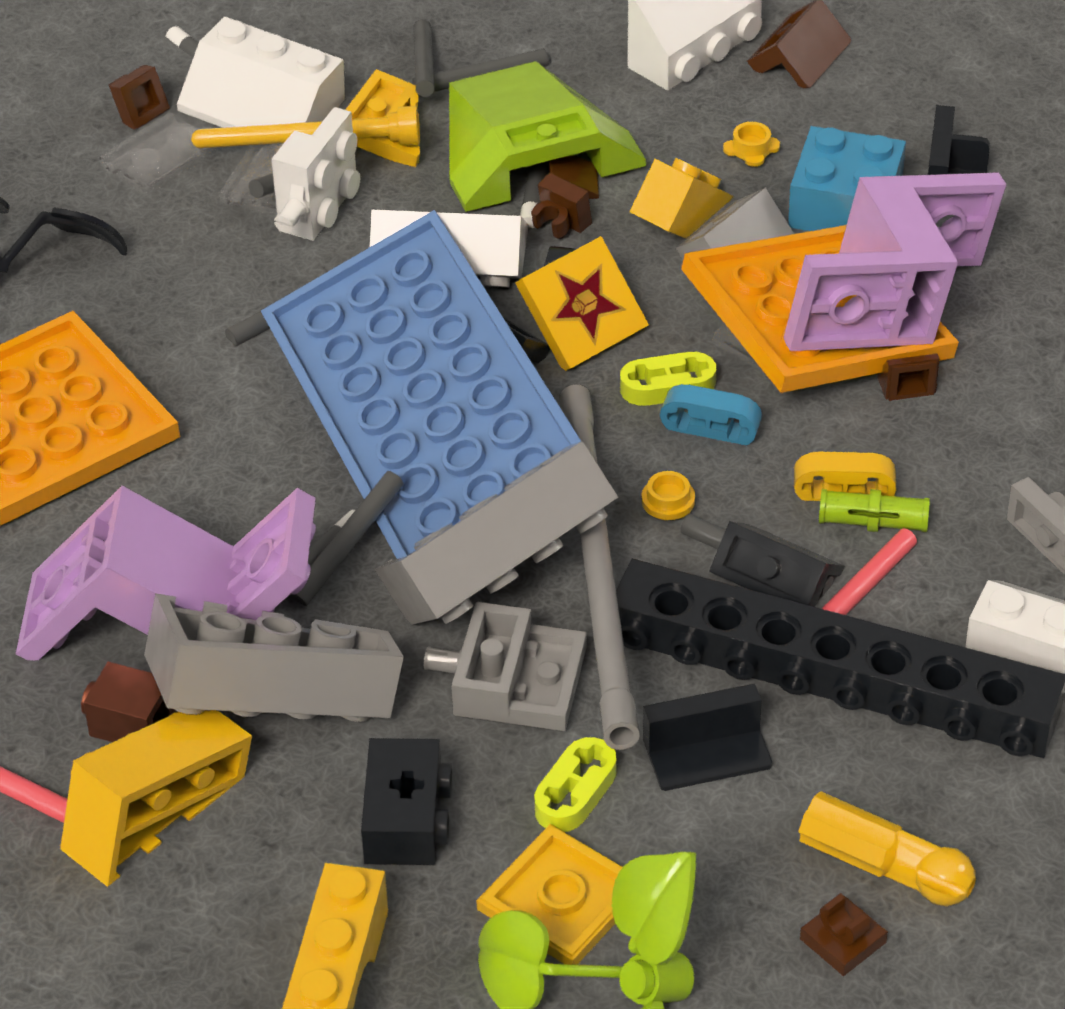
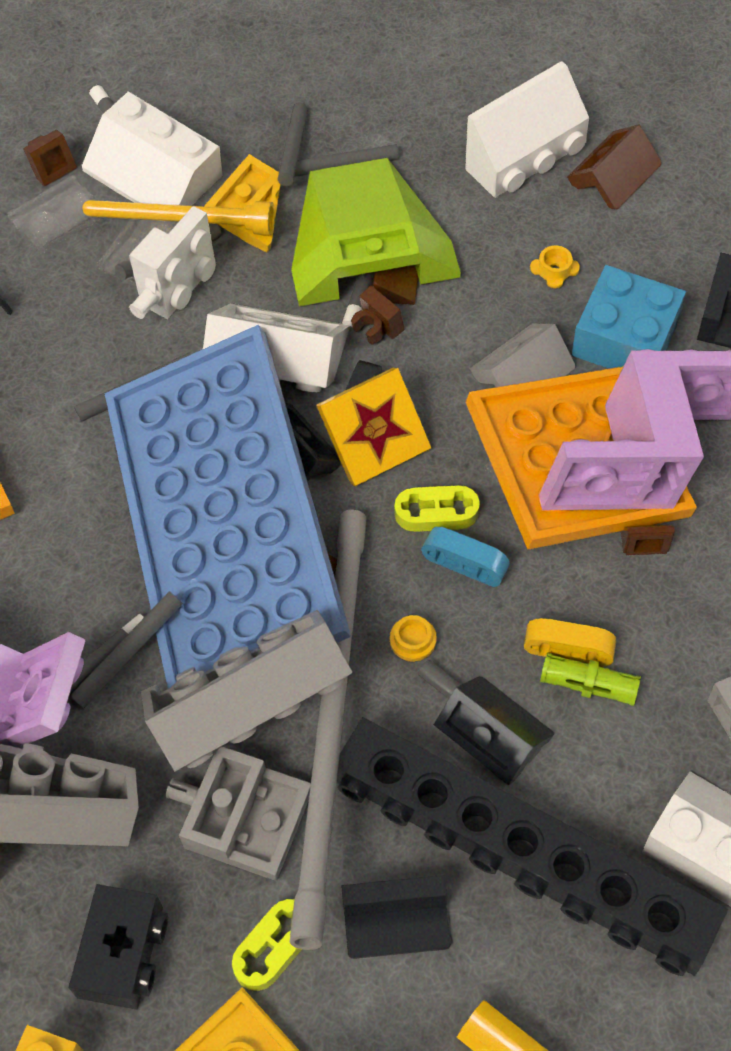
camera: 10 degrees right, 15 degrees up
yellow slope [630,158,733,239] -> none
coral bar [821,528,917,615] -> none

